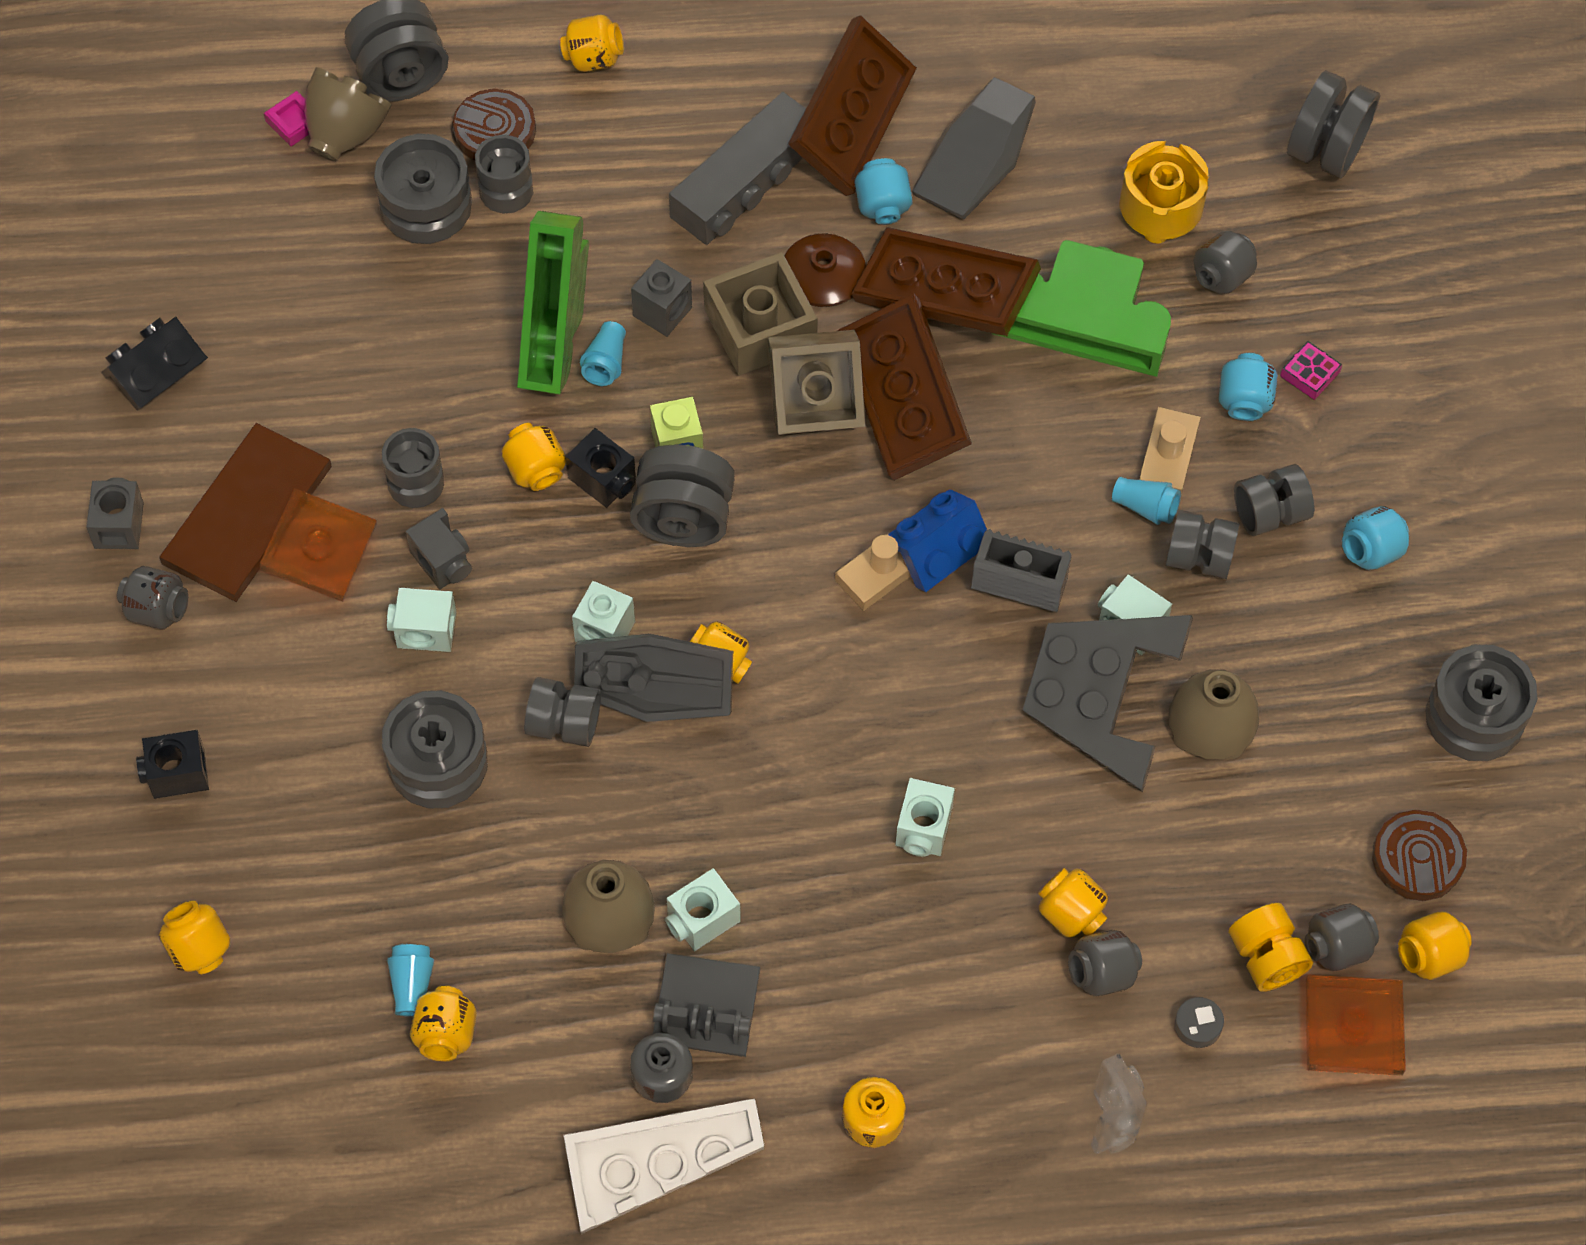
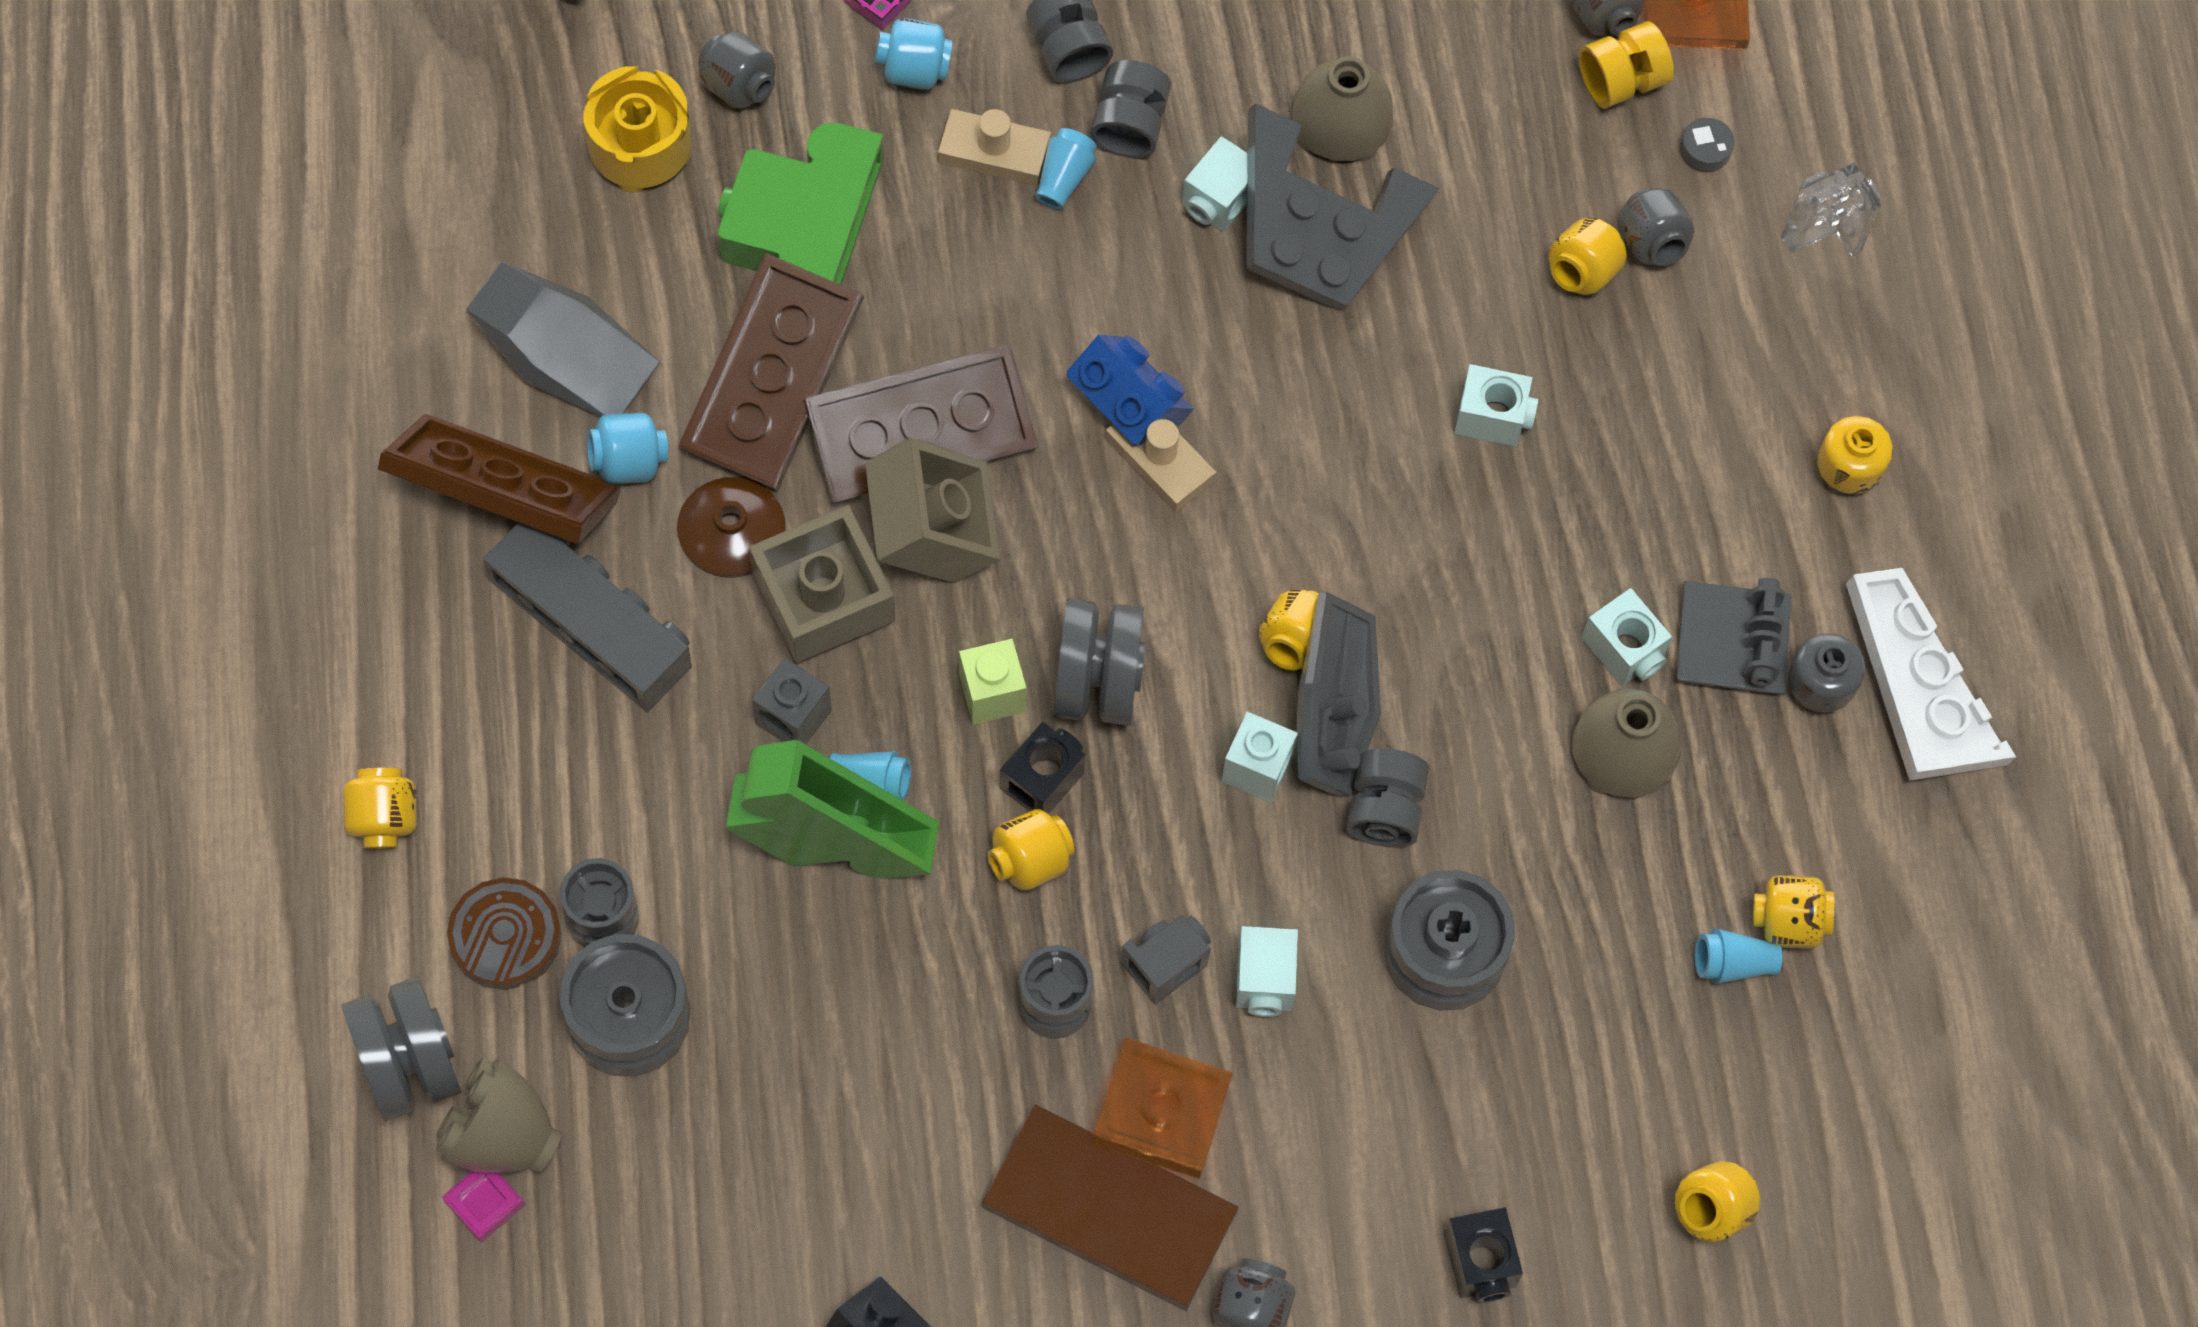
camera: 95 degrees left, 5 degrees up
dark grey brick [971,529,1072,612] -> none

